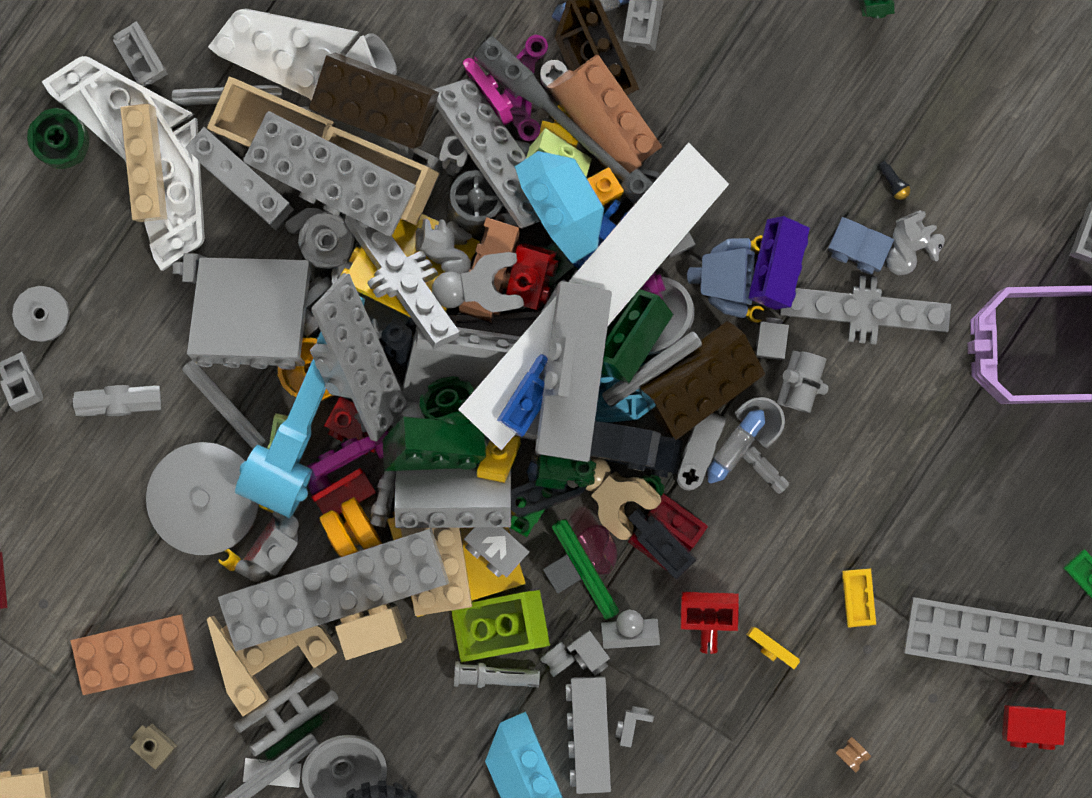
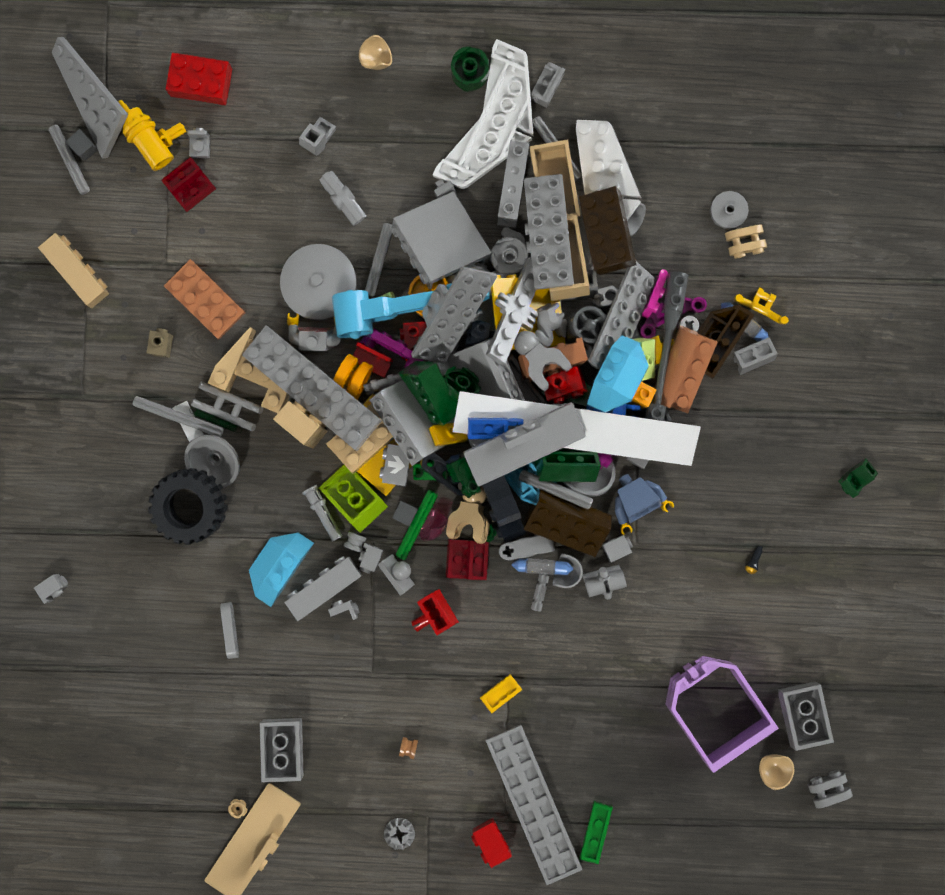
camera: 60 degrees right, 0 degrees up
light grey plate [12,286,70,342] -> none
tan brick [120,104,167,222] -> none
black hinge [628,508,698,580] -> none
yellow plate [746,627,800,669] -> none
dark purple brick [748,216,810,310] -> none
light grey hinge [780,276,951,345] -> none
sand blue brick [827,217,894,274] -> none
light grey animal [886,210,945,275] -> none

